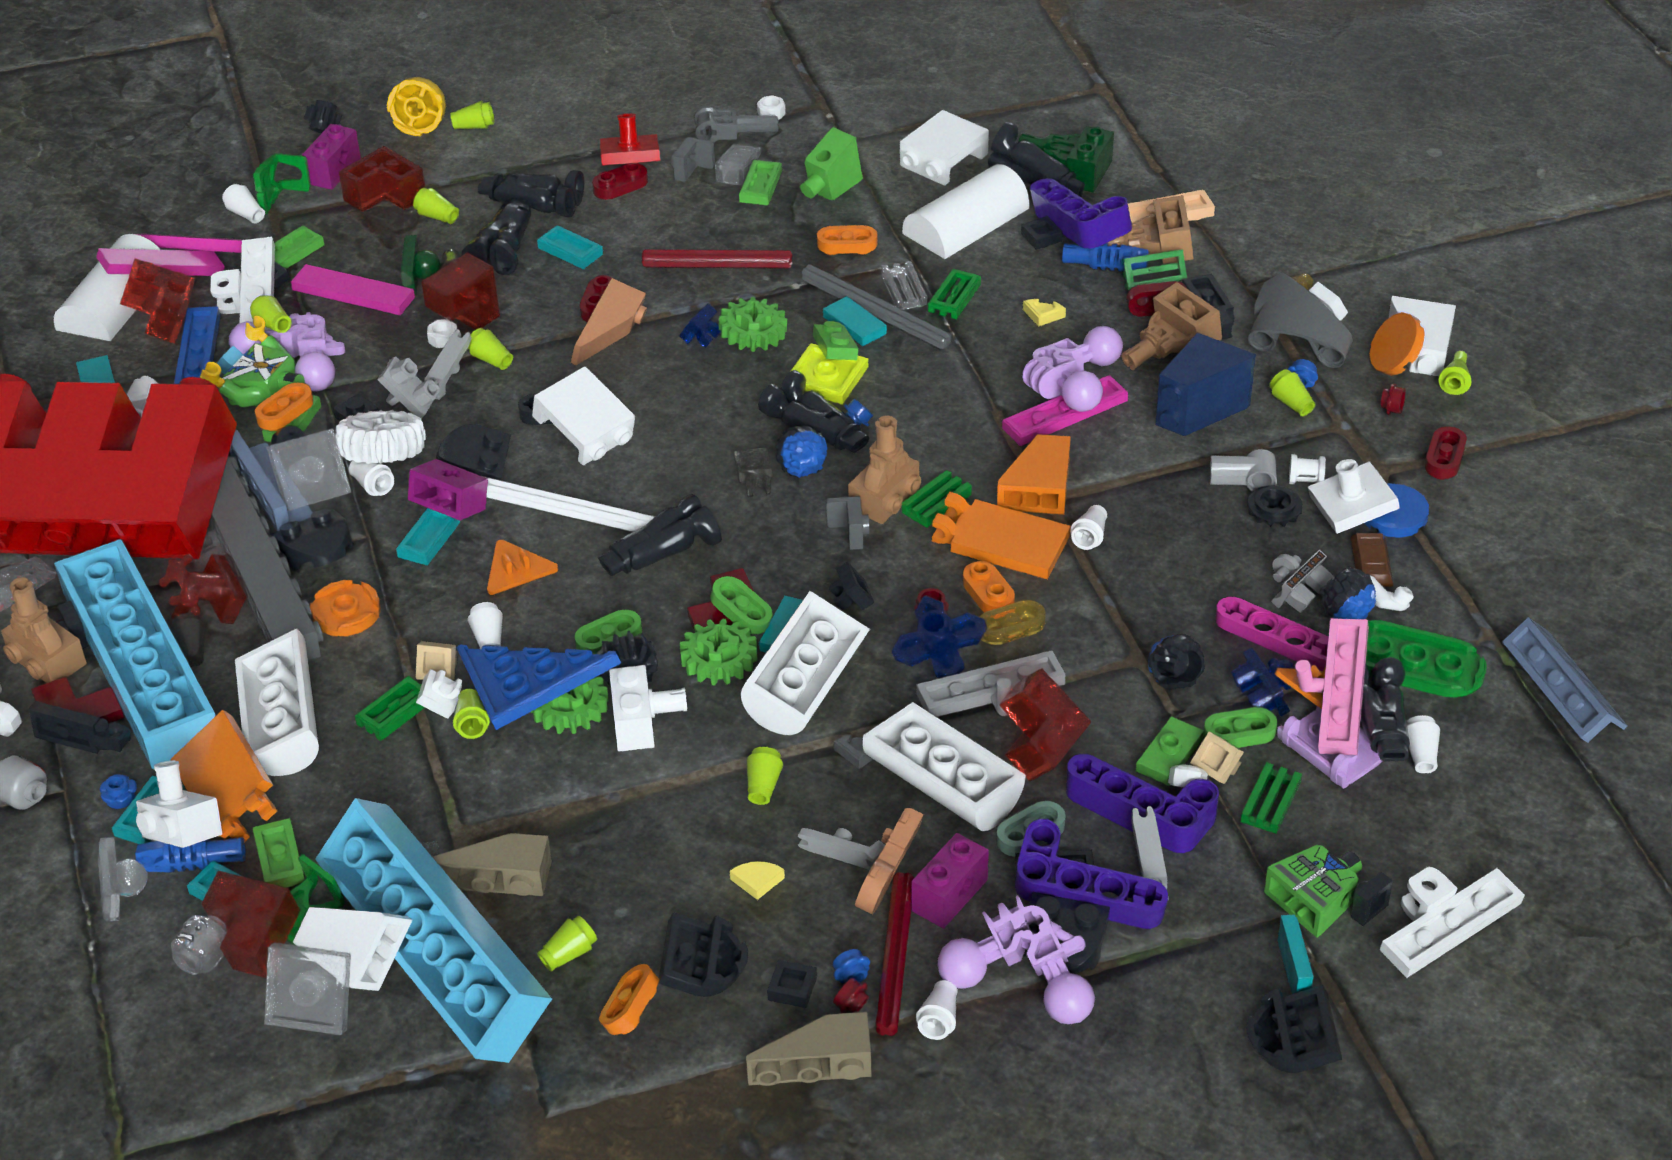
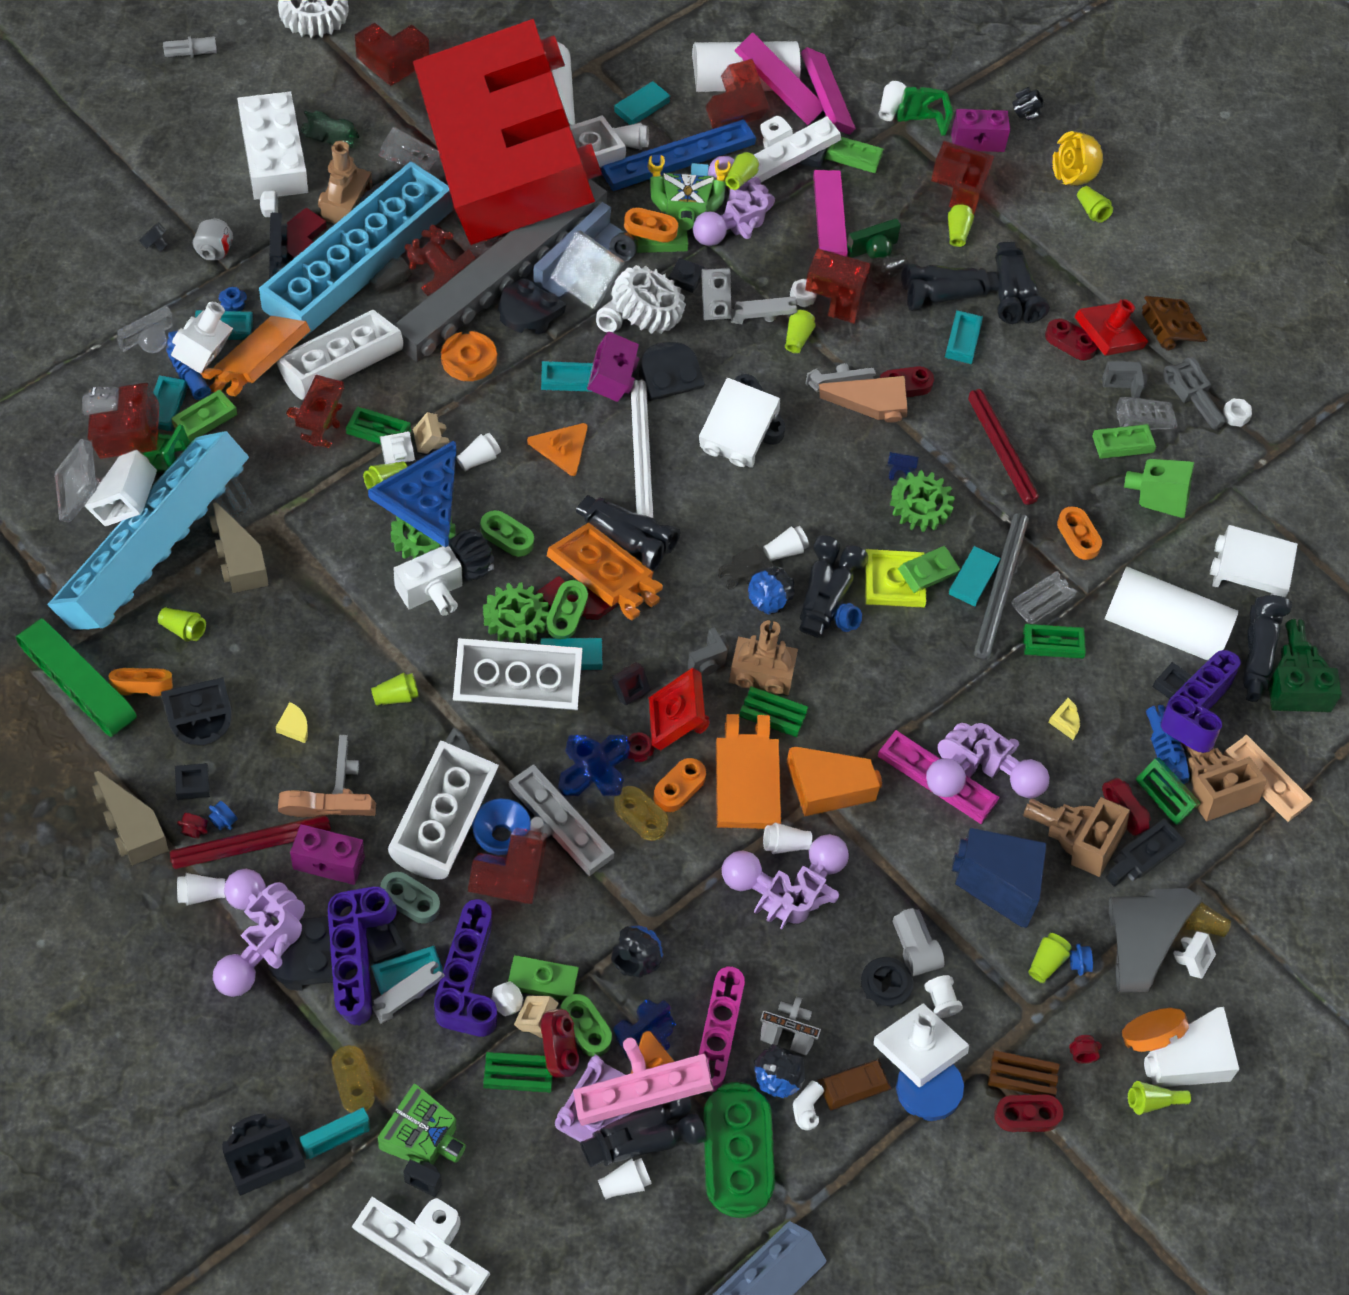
camera: 60 degrees right, 15 degrees up
none -> green beam [15,618,137,737]
none -> clear red piece [286,375,344,448]
none -> clear yellow plate [332,1045,375,1113]
none -> teal tile [371,946,443,995]
none -> blue piece [472,798,531,855]
none -> dark red plate [541,1009,579,1078]
none -> orange tile [547,523,663,621]
none -> red tile [649,668,710,750]
none -> lavender piece [722,834,849,929]
none -> white cone [763,526,809,562]
none -> light grey piece [805,363,876,392]
none -> reddish brown tile [988,1050,1060,1097]
none -> reddish brown hinge [1142,296,1208,351]

